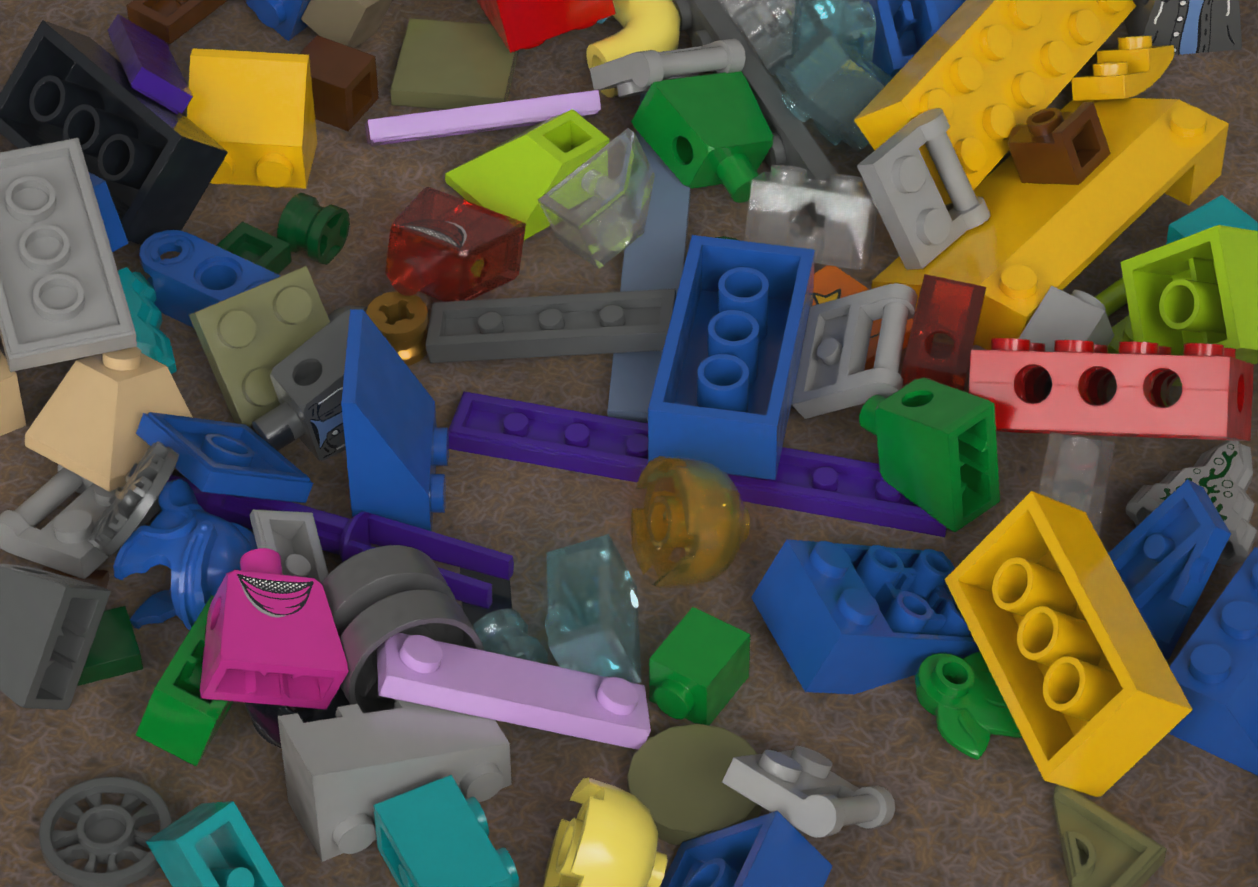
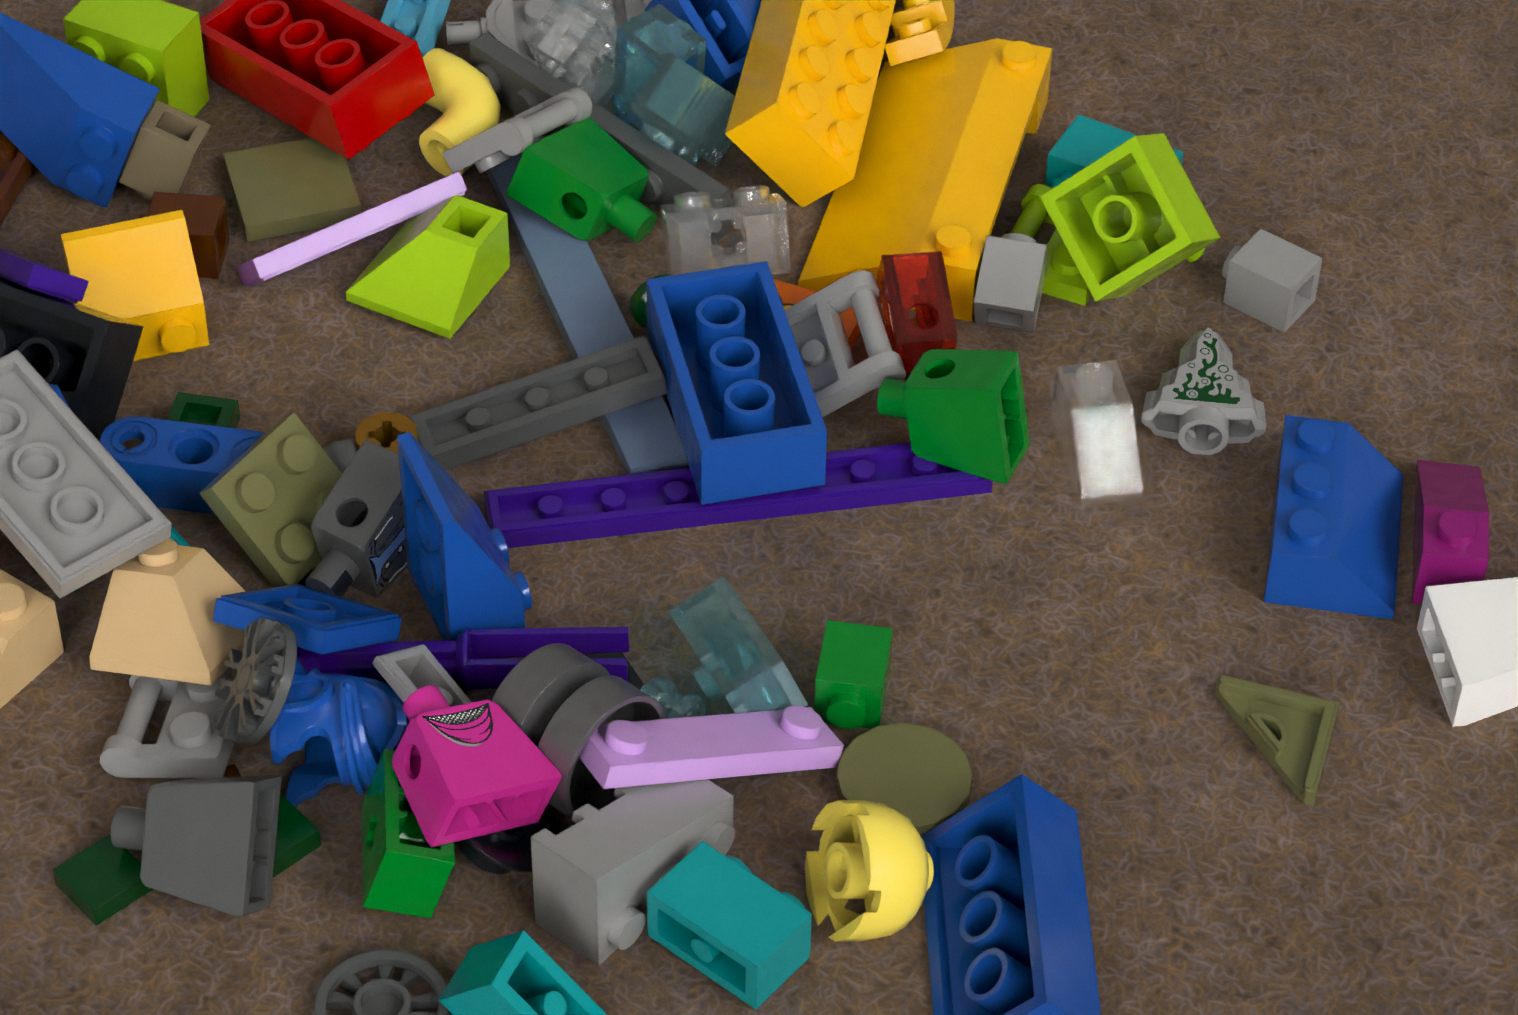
camera: 25 degrees left, 0 degrees up
dark green wheel [277,193,350,265] -> none
clear red torso [385,187,526,302] -> none
clear slope [538,128,655,269] -> none
clear yellow cylinder [631,456,750,588] -> none
light grey plate [722,746,895,838] -> none
blue slope [751,539,980,694] -> none
light grey plate [857,108,991,270] -> none
green plate [915,651,1023,760] -> none
yellow brick [944,491,1193,797] -> none
brick [969,338,1254,441] -> none
reddish brown brick [1007,102,1111,185] -> none
blue wing [1108,479,1231,661] -> none

